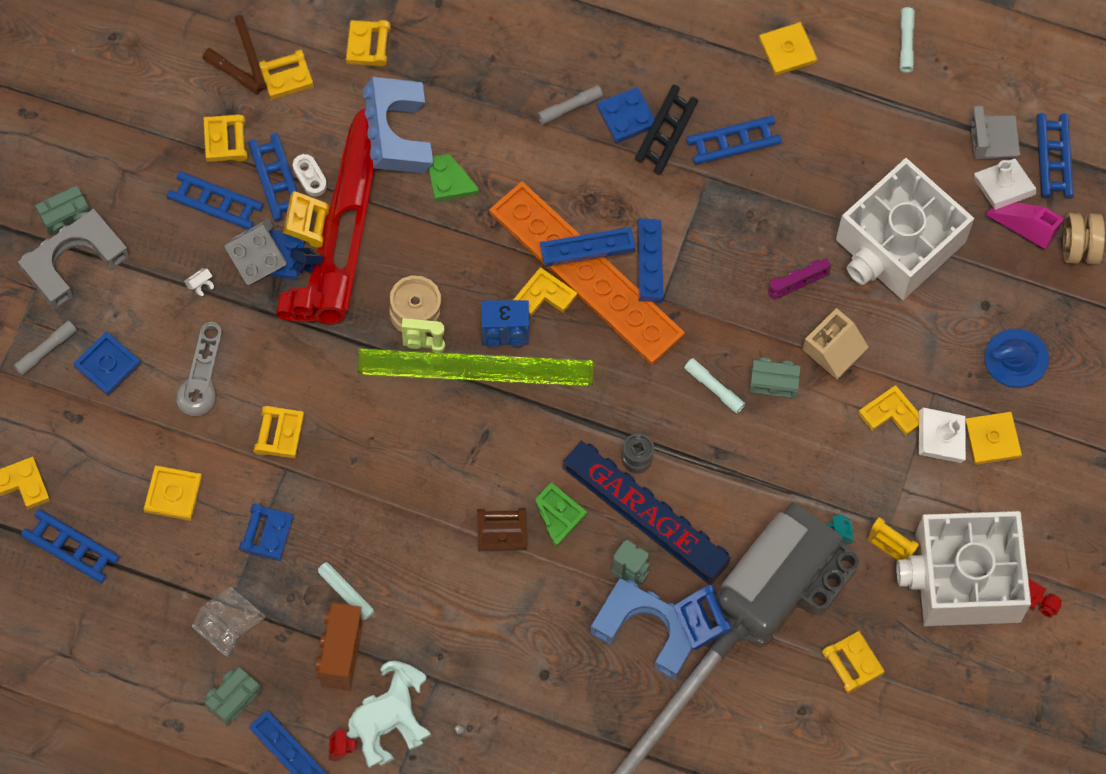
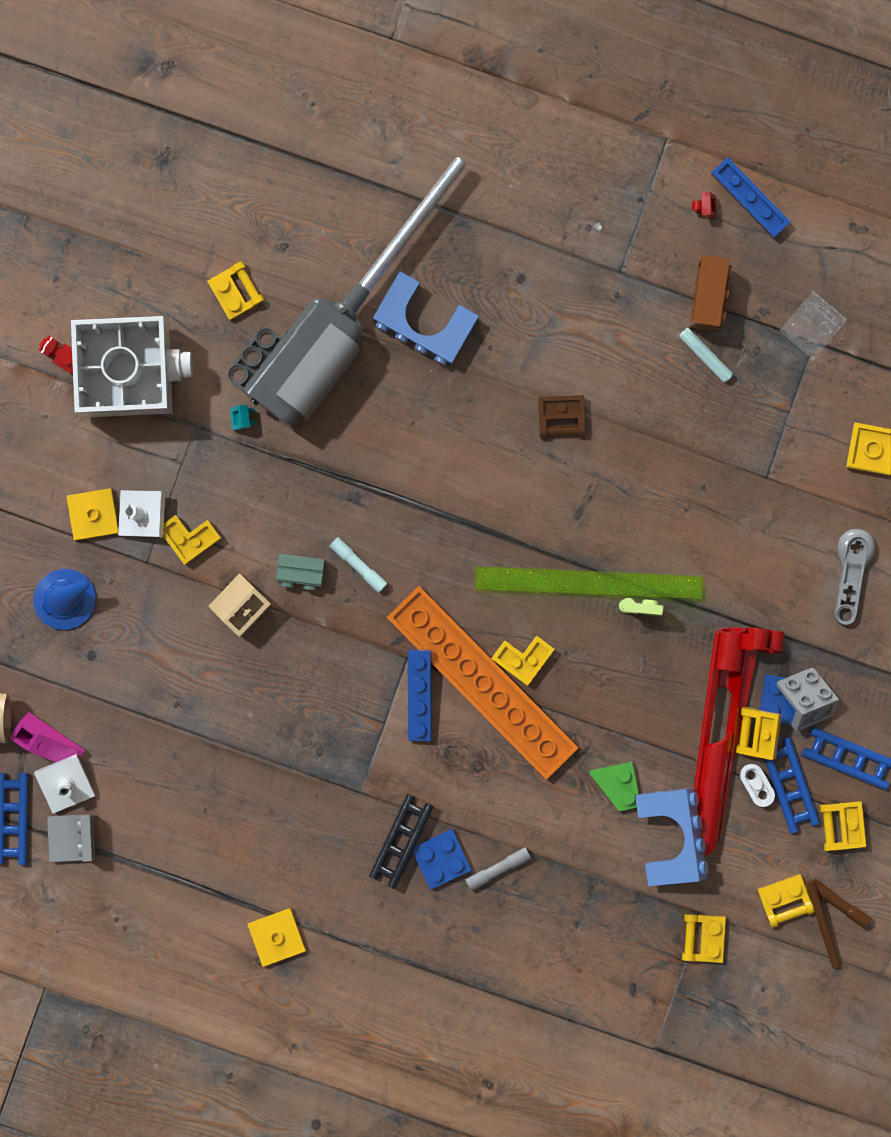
camera: 175 degrees left, 20 degrees up
white tile [183,268,214,296] -> none
sand green brick [204,667,261,727] -> none
blue plate [238,504,294,562] -> none
yellow plate [253,406,305,459] -> none
dark blue tile [290,248,324,273] -> none
light aqua animal [346,660,431,768] -> none
tan wheel [389,275,441,333] -> none
blue brick [481,300,529,348] -> none
bright green wing [535,482,587,548] -> none
blue plate [540,227,636,267] -> none
dark blue brick [563,440,731,585] -> none
sand green brick [612,540,651,585] -> none
dark grey wheel [622,433,654,474] -> none
blue plate [674,585,732,650] -> none
blue bar [686,115,782,165] -> none
magenta plate [768,258,831,299] -> none
white brick [836,158,974,300] -> none
yellow plate [867,517,920,561] -> none
light aqua piece [900,7,914,73] -> none

